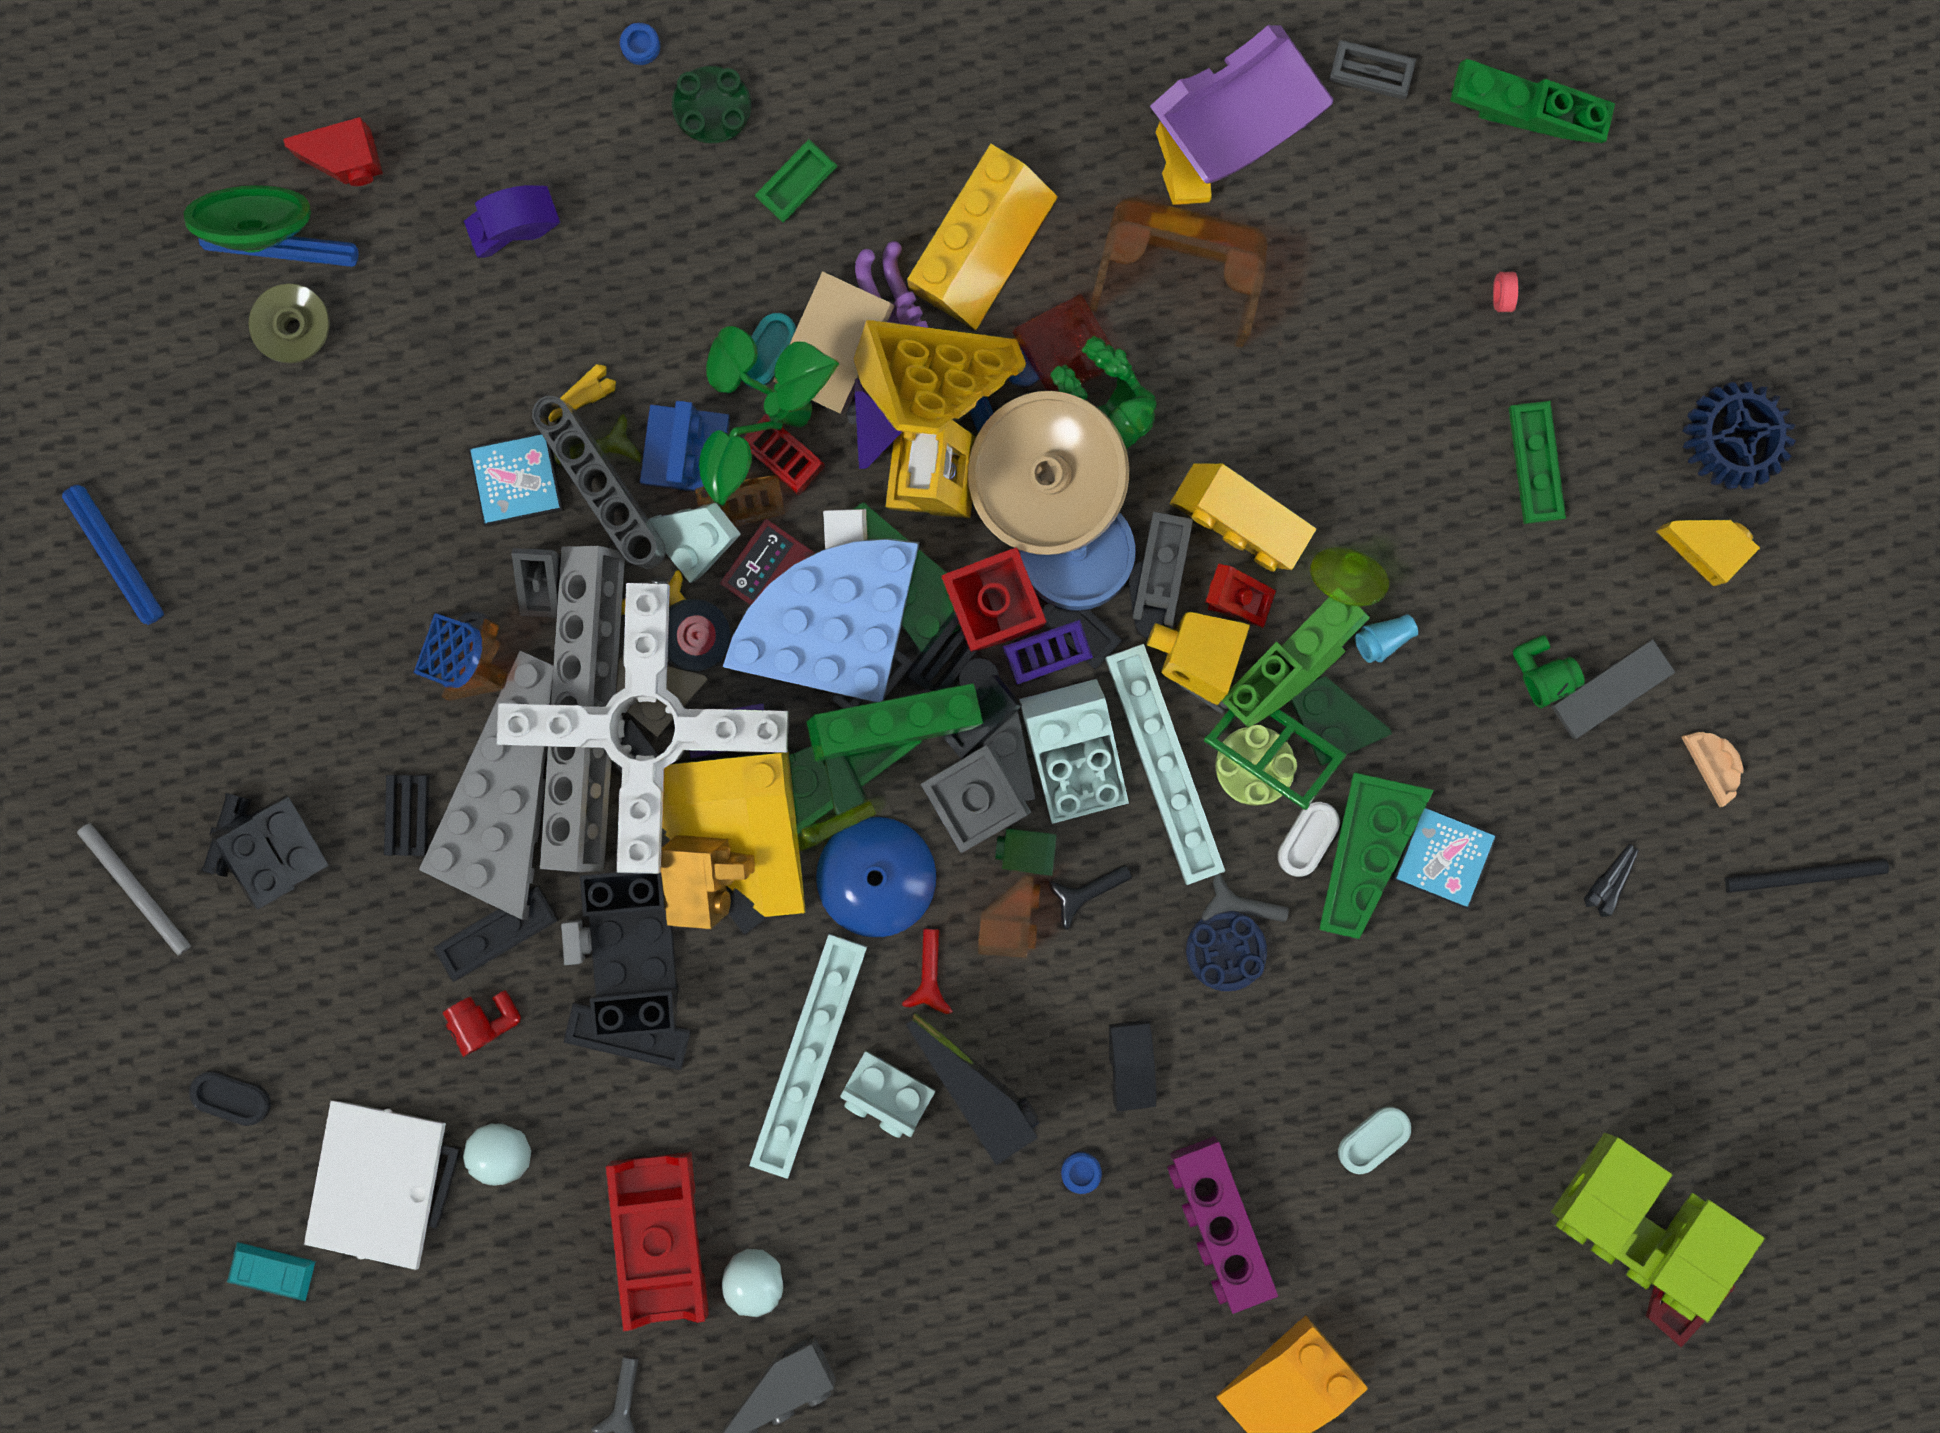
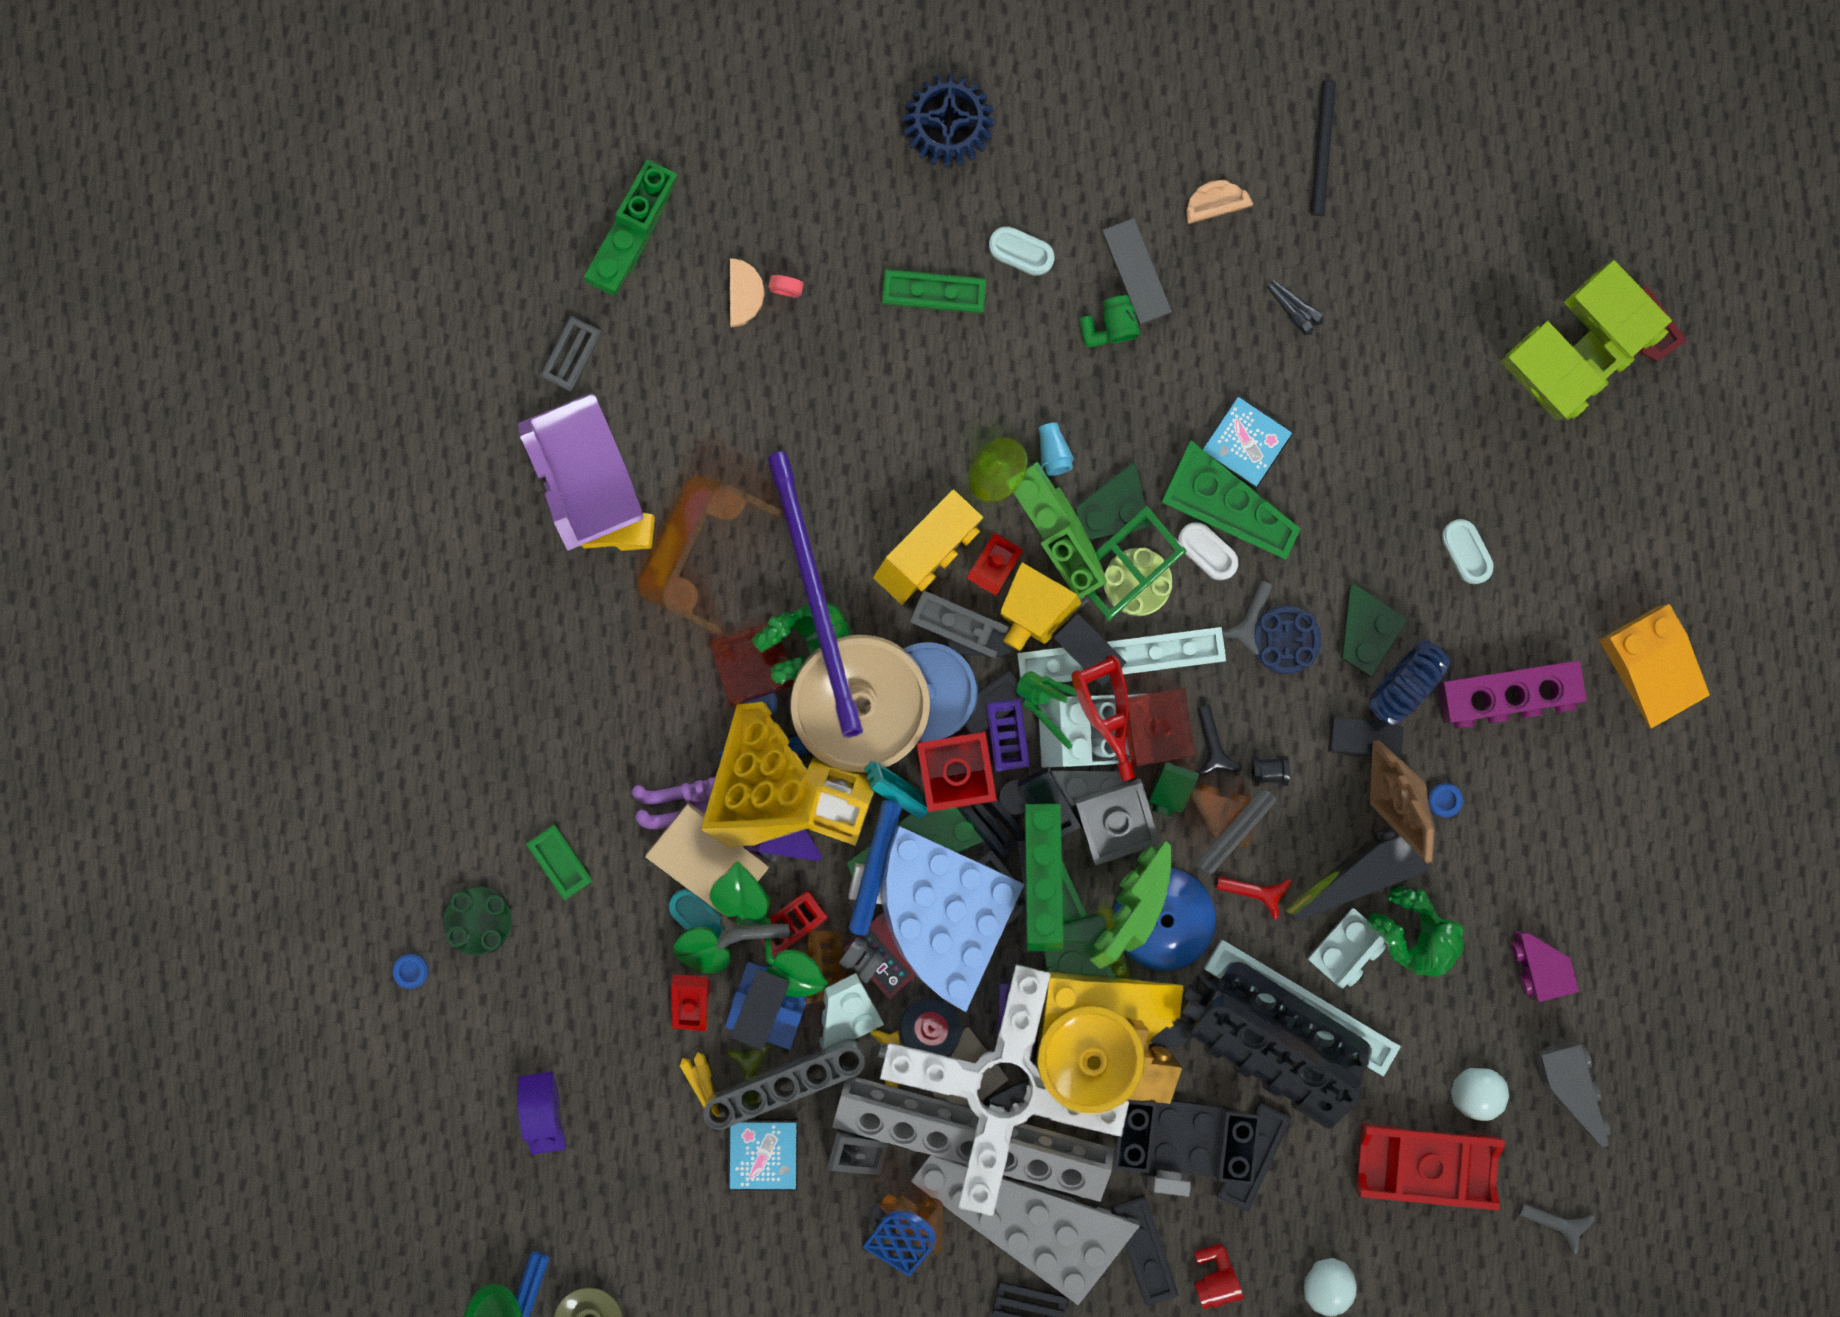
camera: 85 degrees left, 0 degrees up
red slope [283,117,383,186] -> none
yellow slope [907,144,1058,331] -> none
yellow slope [1656,520,1760,586] -> none
none -> red slope [671,974,711,1031]
none -> dark grey piece [717,916,790,950]
none -> light nougat tile [730,258,765,327]
none -> black slope [730,969,790,1051]
none -> dark purple piece [768,452,863,738]
none -> dark grey wheel [838,935,886,984]
none -> blue axle [849,800,901,935]
none -> teal tile [864,761,928,820]
none -> light aqua tile [989,227,1054,276]
none -> green plant [1017,671,1091,749]
none -> yellow dish [1038,1006,1145,1114]
none -> black tile [1053,614,1127,687]
none -> red piece [1071,655,1135,781]
none -> bright green slope [1090,841,1171,969]
none -> clear red plate [1126,688,1196,767]
none -> black piece [1172,962,1372,1129]
none -> dark grey axle [1197,789,1277,874]
none -> black bush [1251,756,1290,787]
none -> dark green wing [1341,584,1409,677]
none -> green hair [1367,885,1464,977]
none -> dark blue gear [1369,640,1450,725]
none -> medium nougat wedge [1370,740,1434,863]
none -> magenta slope [1511,931,1579,1002]

